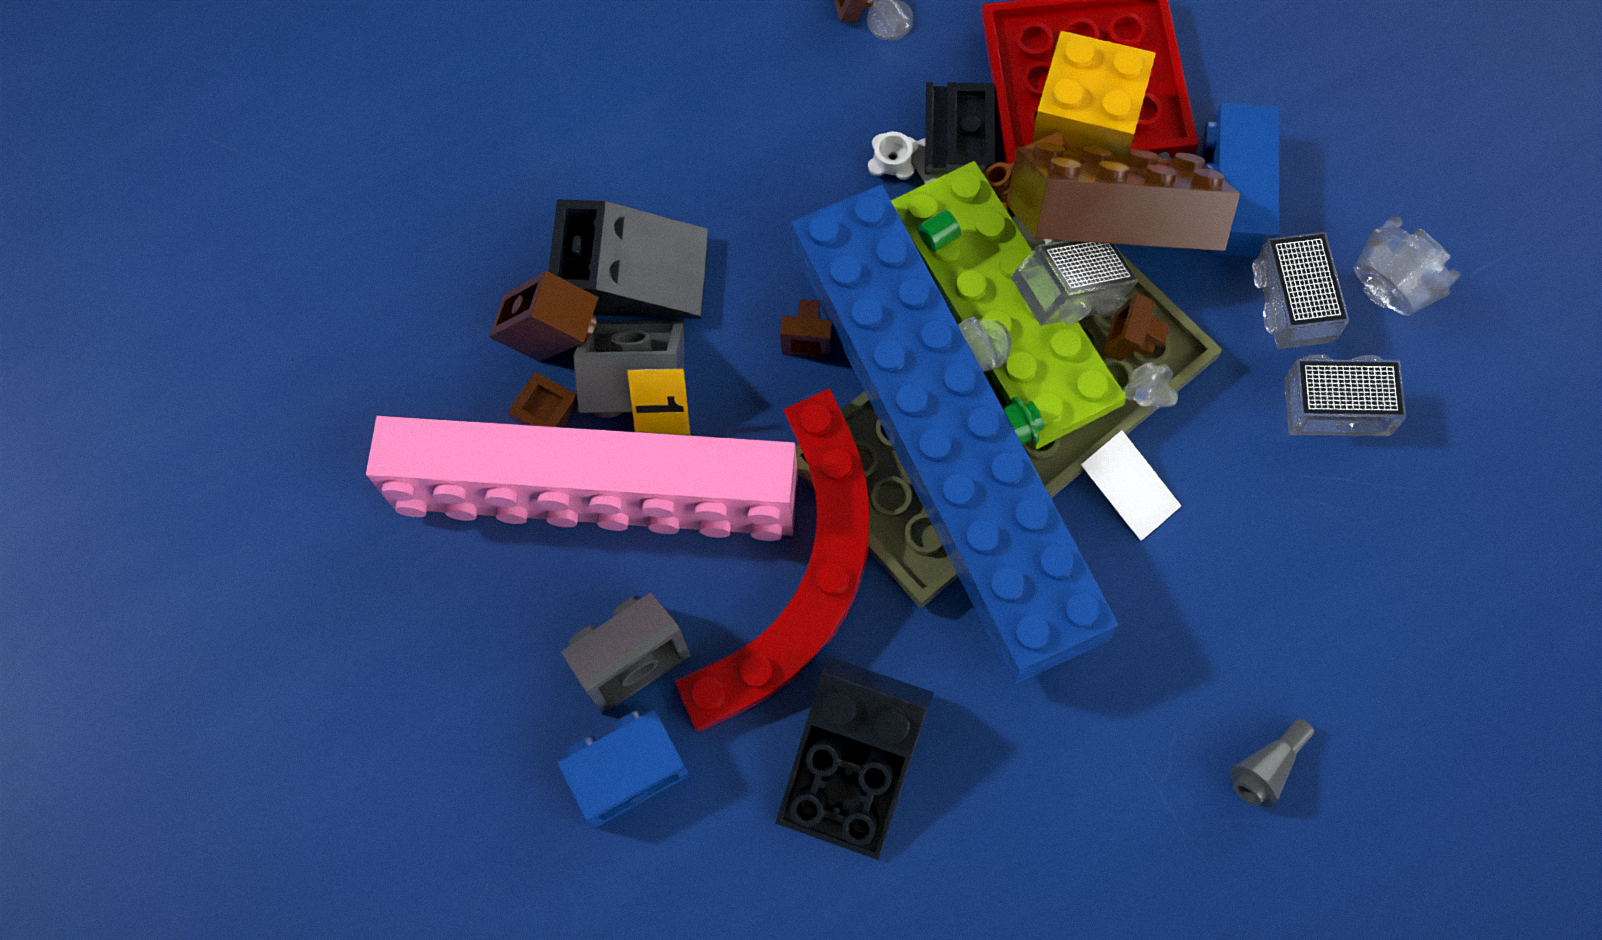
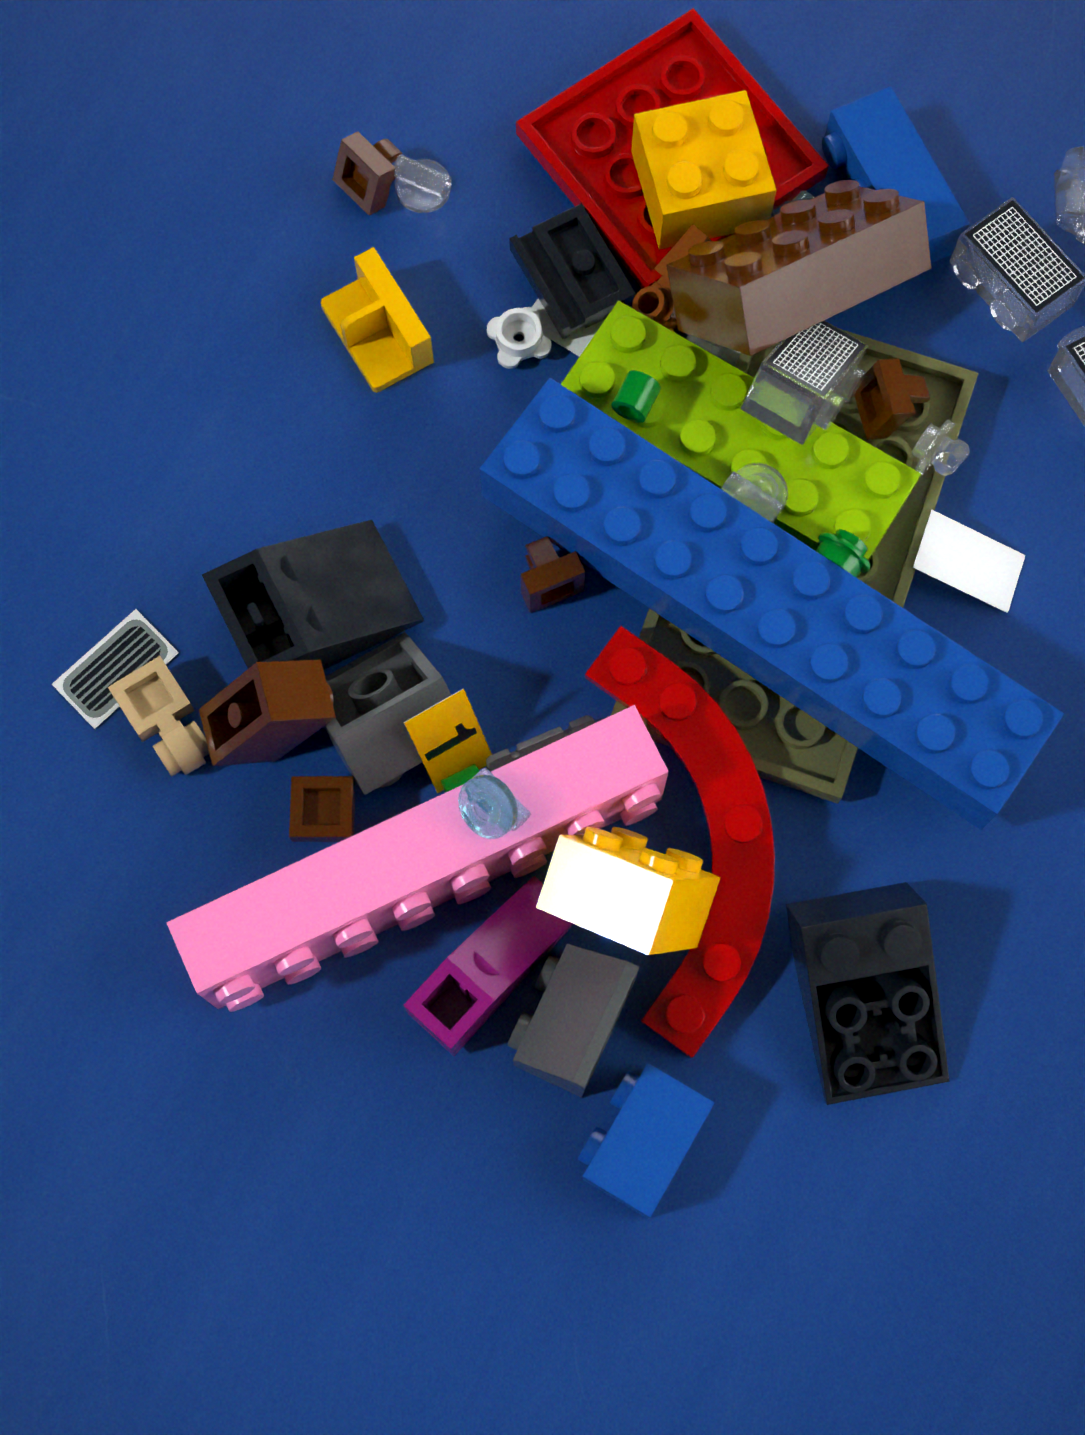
camera: 35 degrees left, 5 degrees up
none -> sticker [52,609,179,729]
none -> tan plate [108,656,210,777]
none -> yellow panel [321,247,434,393]
none -> magenta slope [403,876,574,1056]
none -> clear light blue plate [458,768,531,839]
none -> brick [536,827,721,955]

